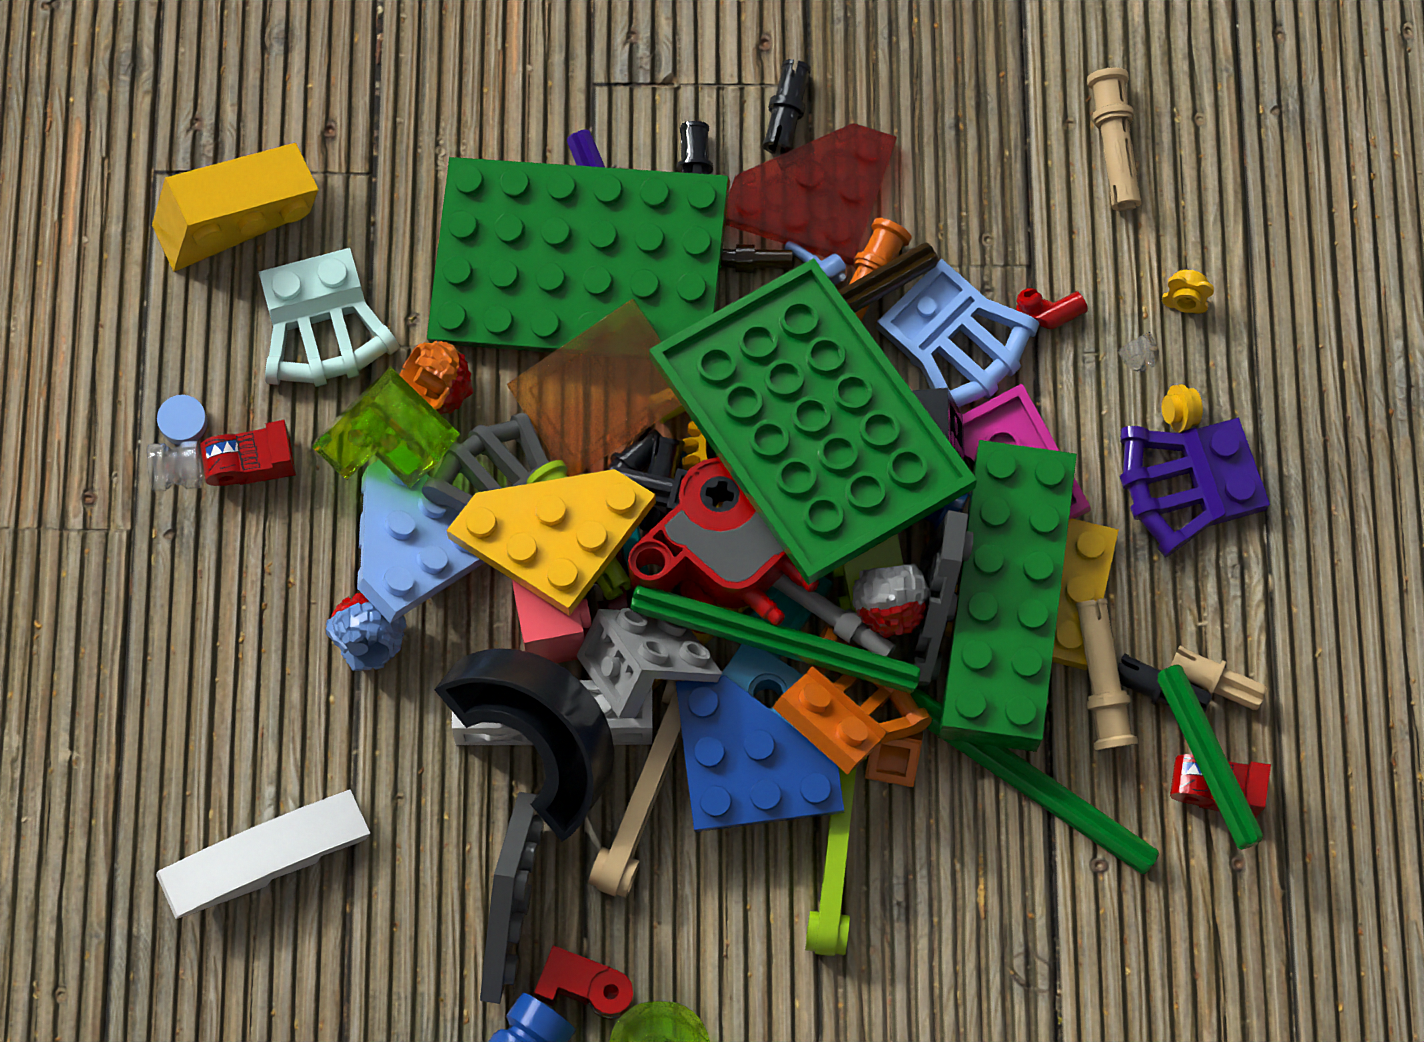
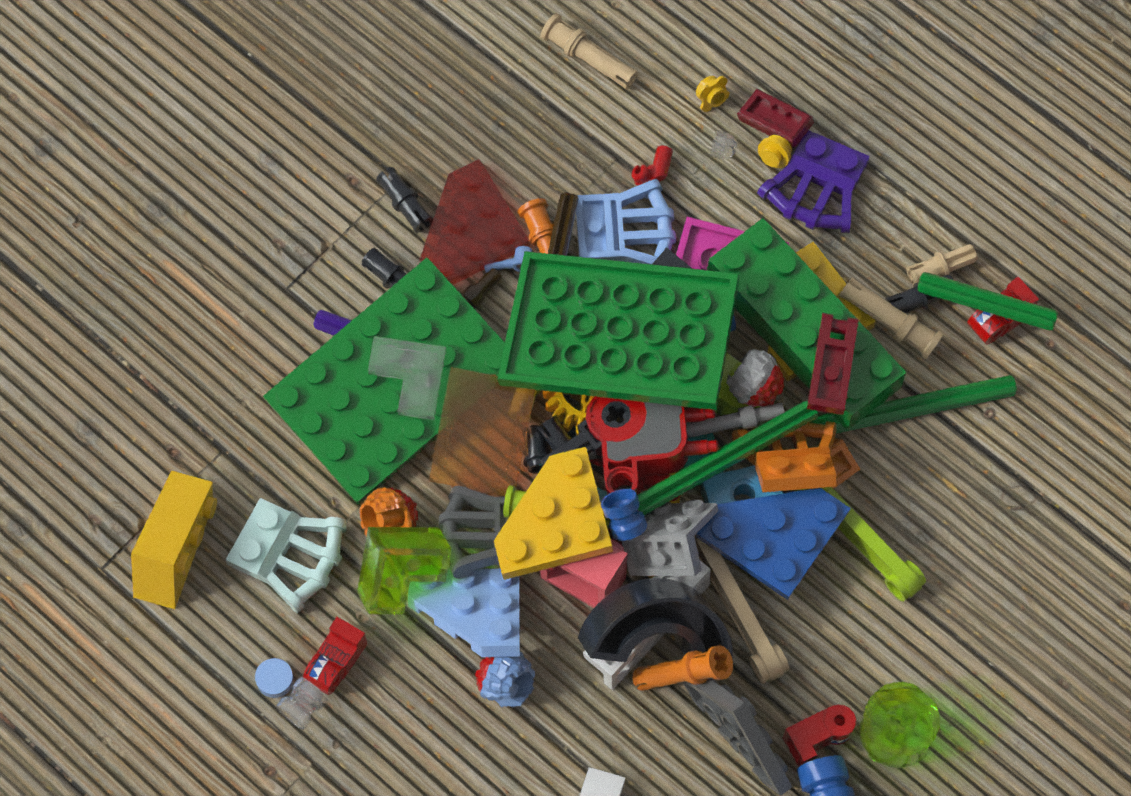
camera: 45 degrees left, 5 degrees down
dark grey plate [906,510,973,691] -> none
none -> clear plate [368,336,446,420]
none -> blue wheel [601,489,648,541]
none -> orange pin [632,645,733,691]
none -> dark red plate [737,89,814,148]
none -> dark red plate [807,313,859,415]

